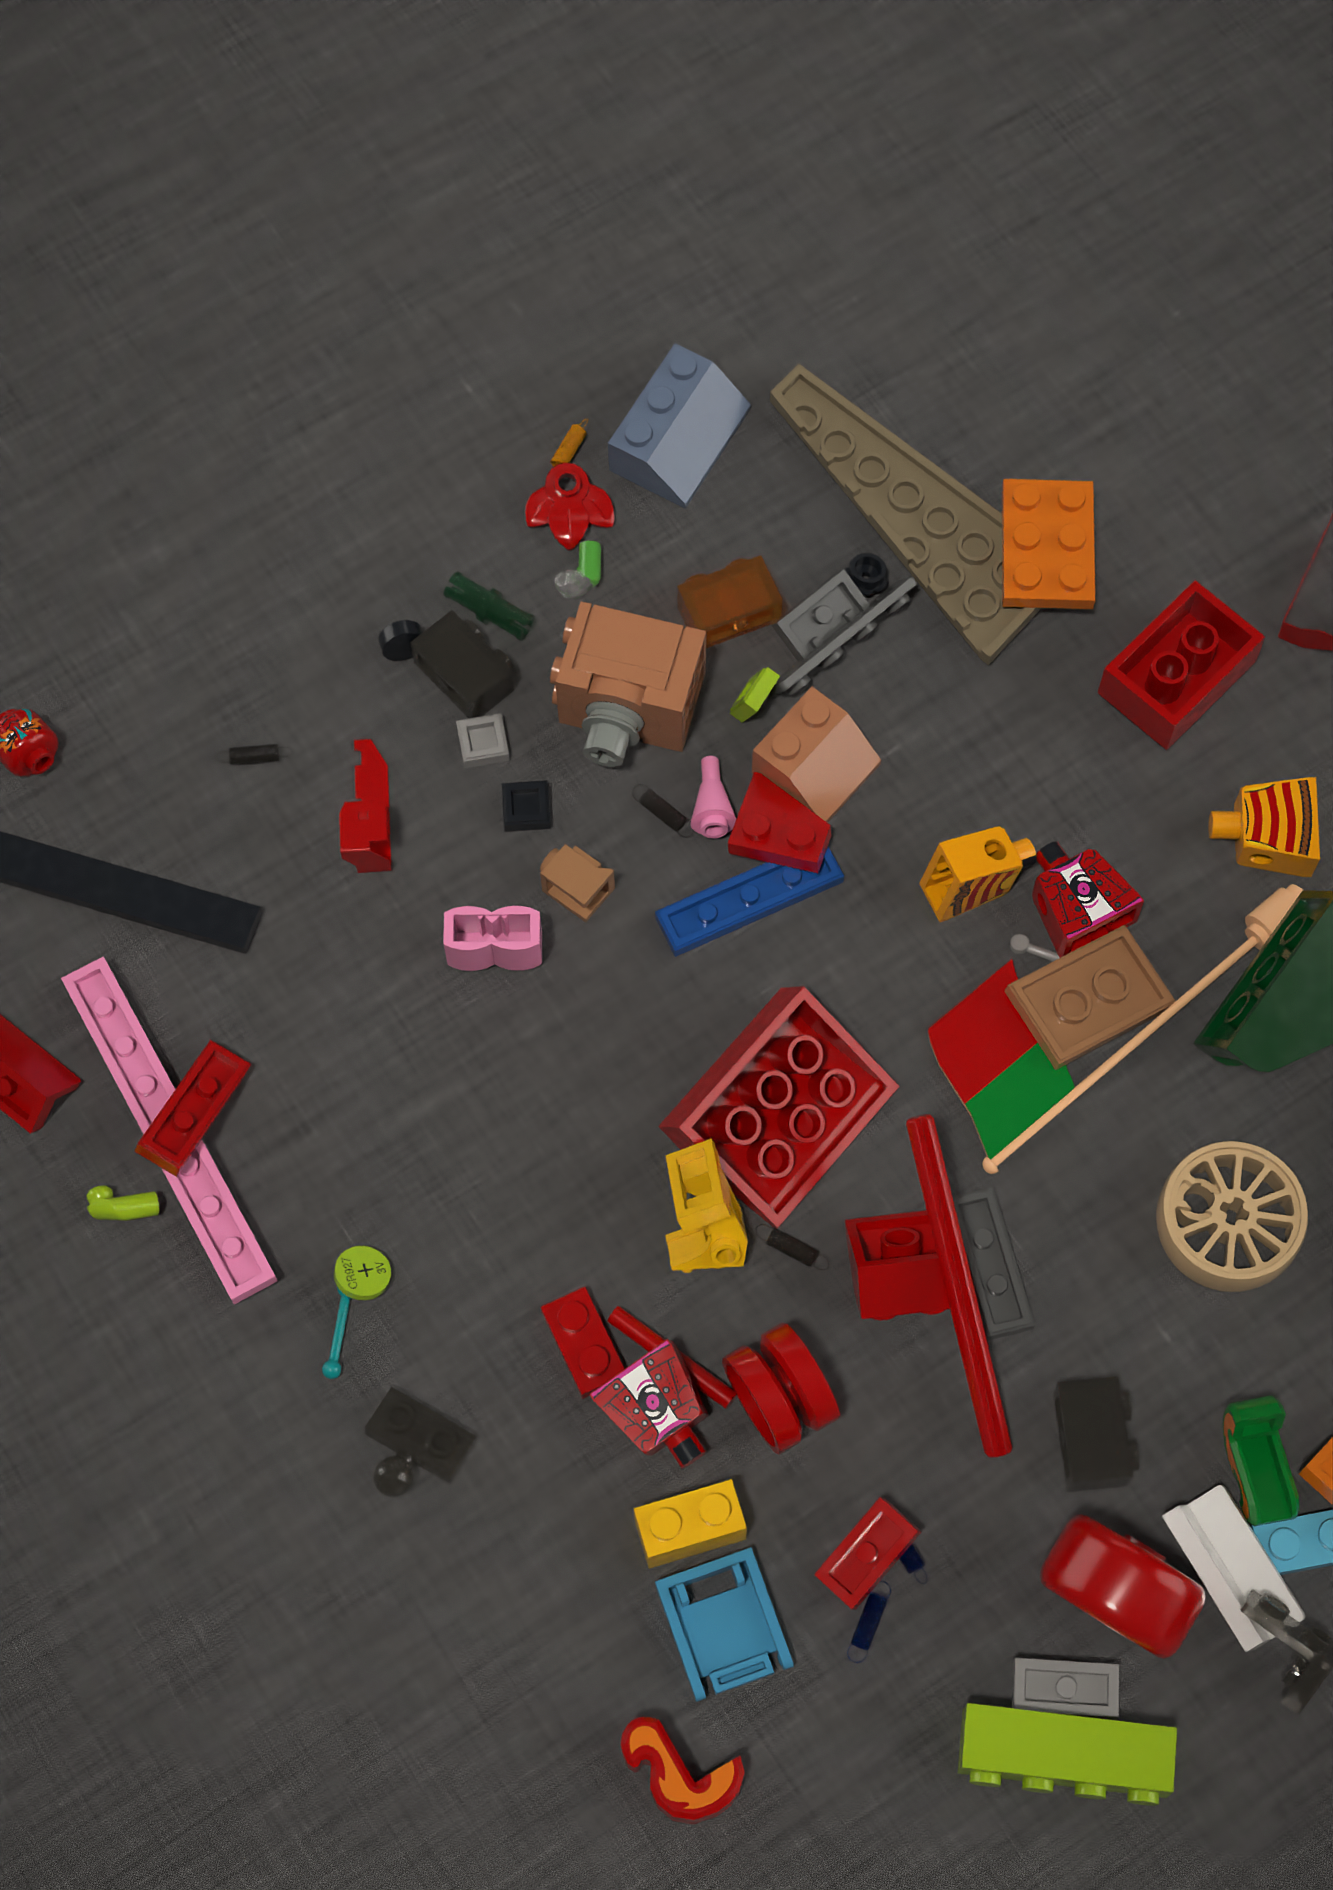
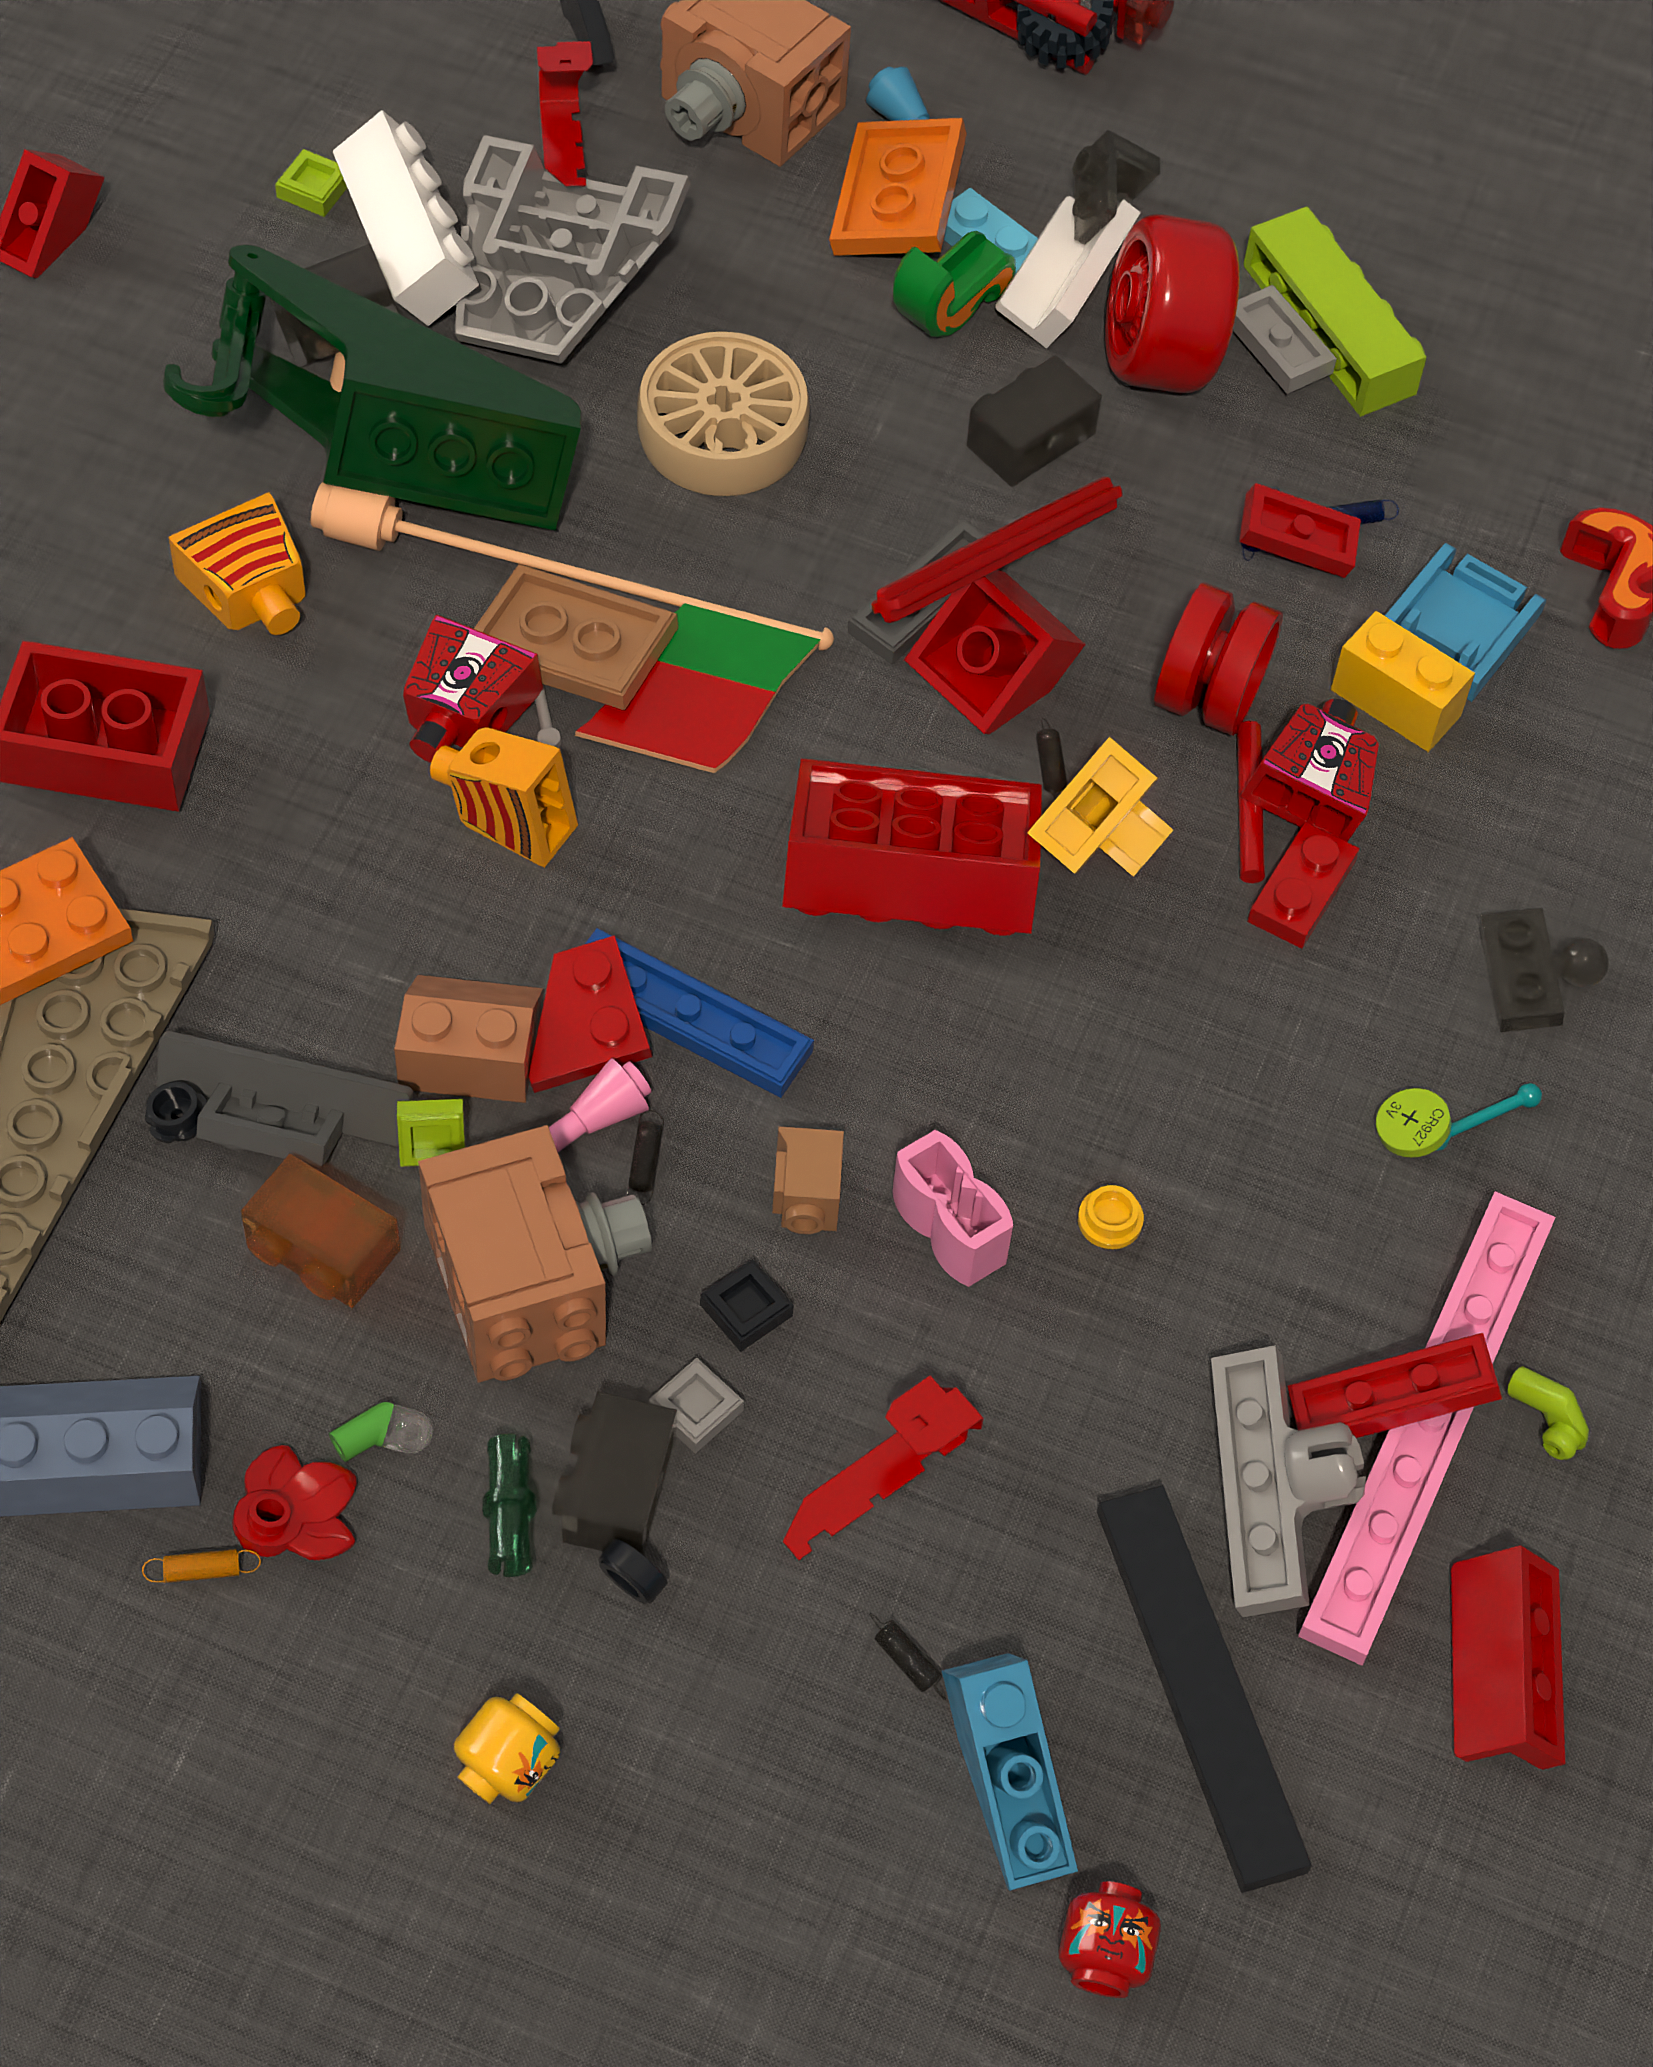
camera: 130 degrees left, 10 degrees down
none -> yellow head [454,1693,560,1804]
none -> dark azure slope [942,1653,1078,1890]
none -> yellow plate [1078,1185,1144,1249]
none -> light grey plate [1211,1345,1366,1617]

